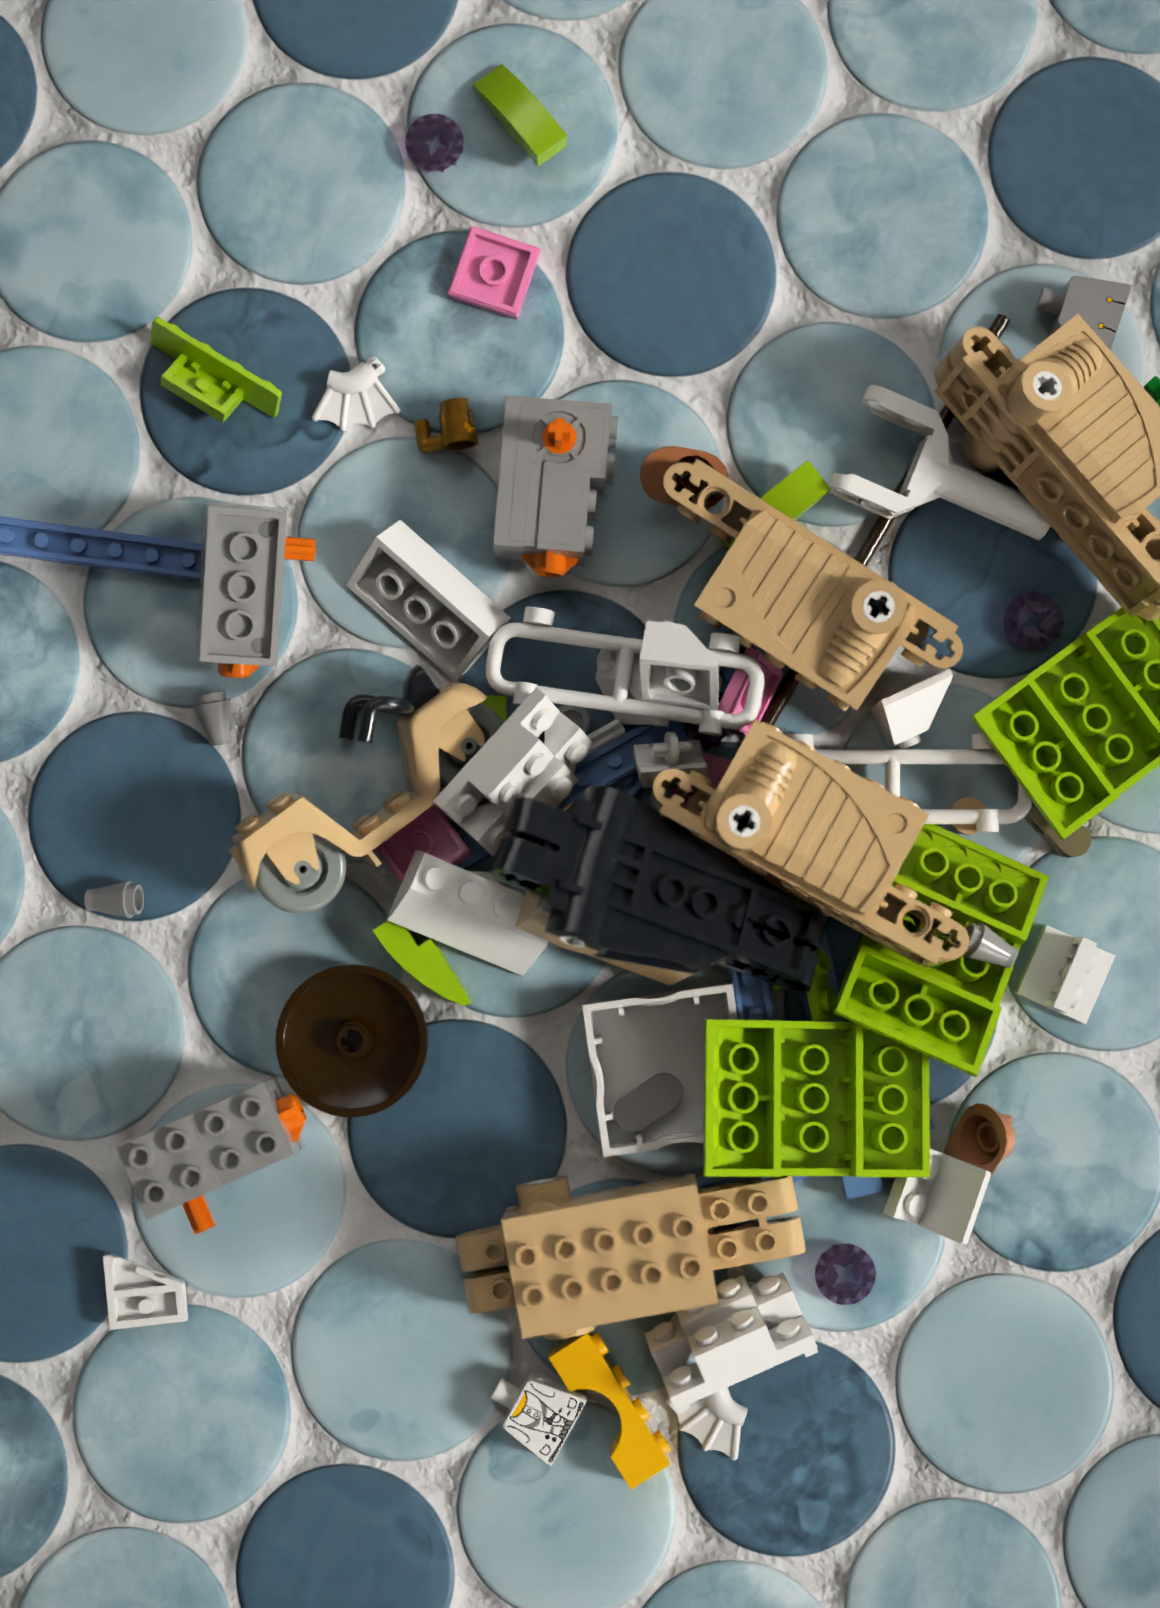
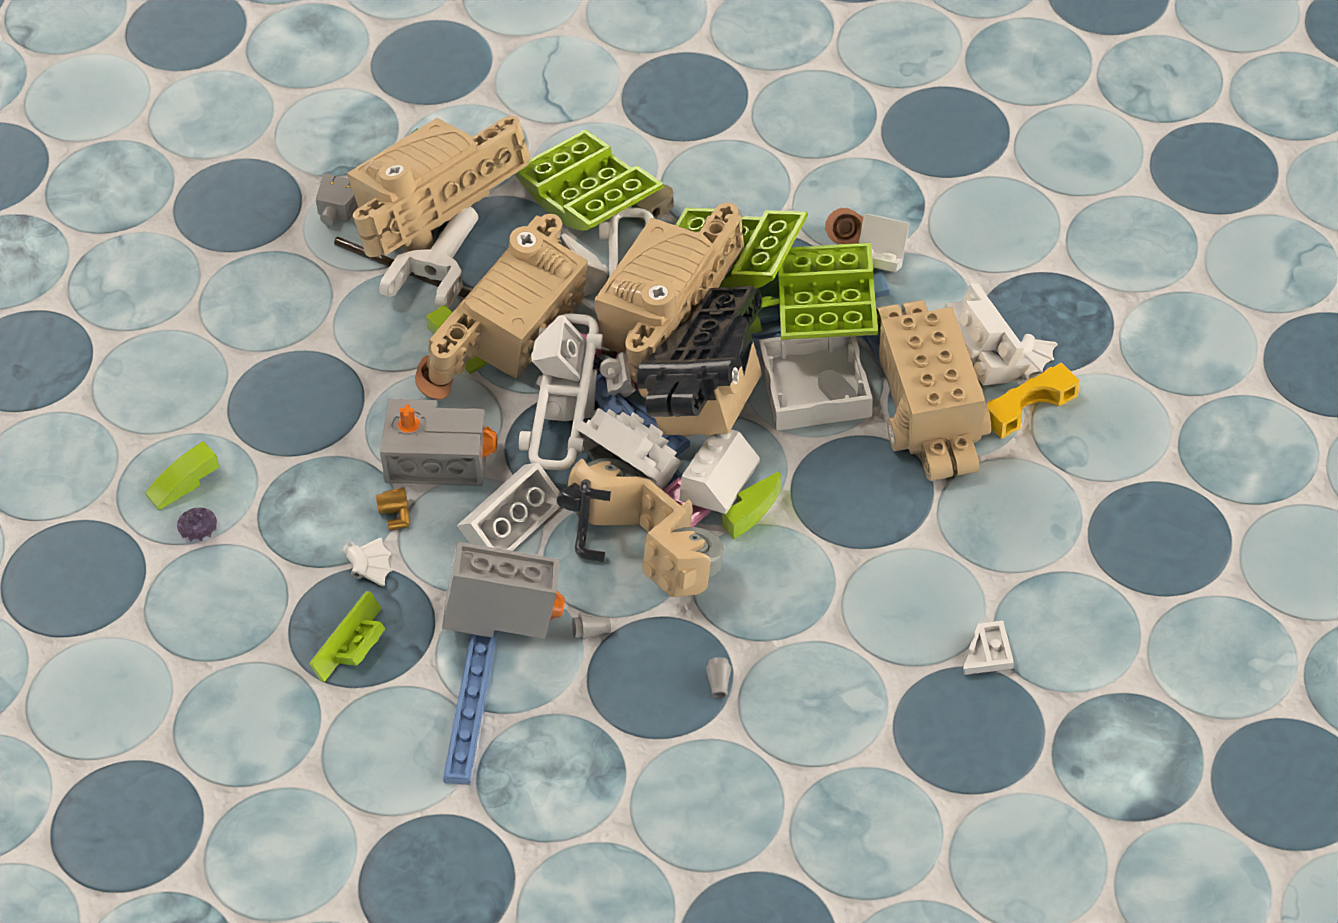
camera: 85 degrees left, 35 degrees down
light grey piece [116,1077,306,1235] -> none
dark brown dish [276,964,429,1117] -> none
bright pink tile [448,225,541,320] -> none
torso [490,1373,587,1466] -> none
clear purple gear [815,1243,876,1305] -> none
clear purple gear [1003,591,1064,651] -> none
white bracket [1014,925,1115,1024] -> none

